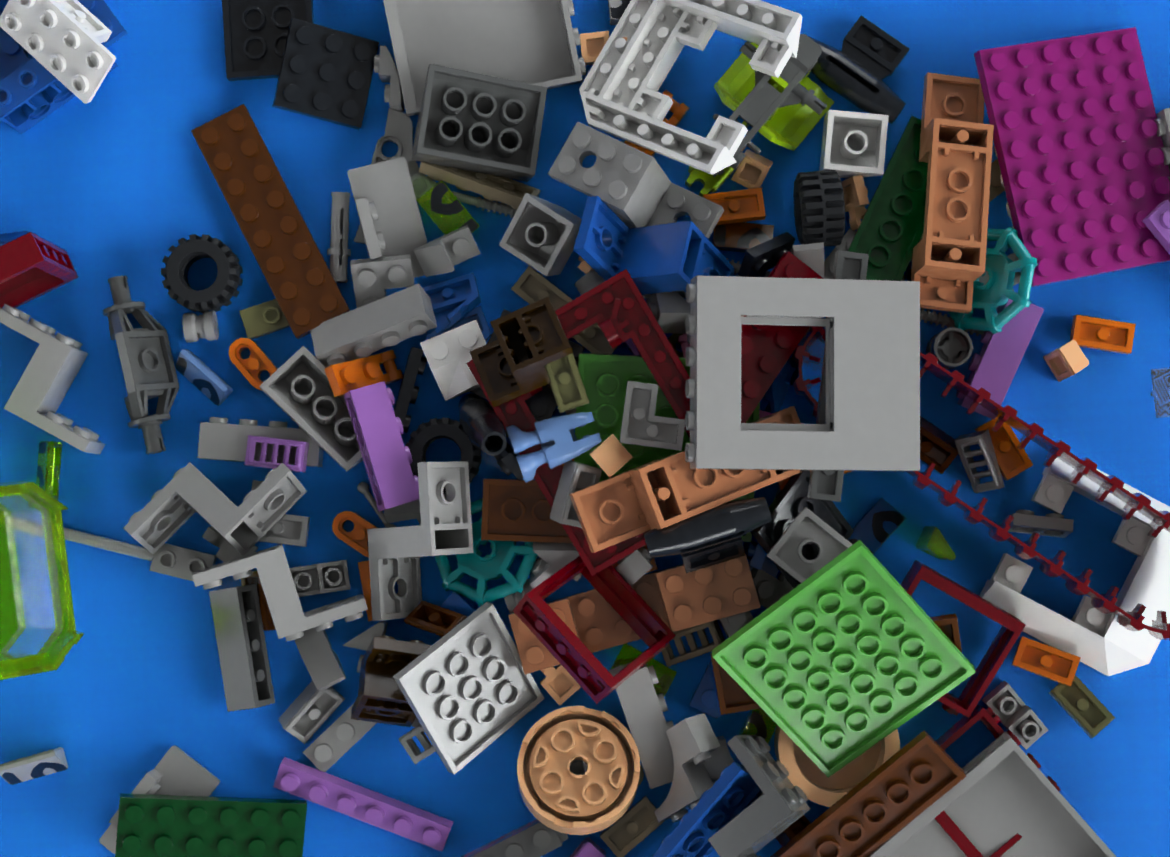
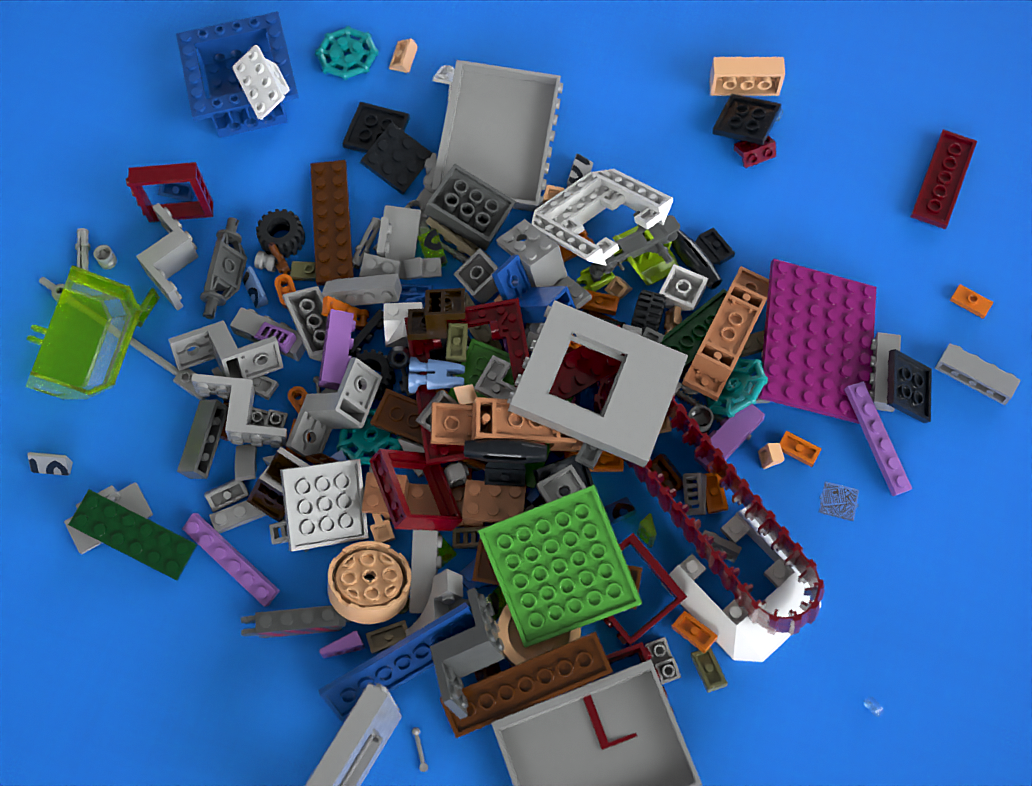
camera: 25 degrees right, 20 degrees down
none -> reddish brown plate [268,242,291,274]

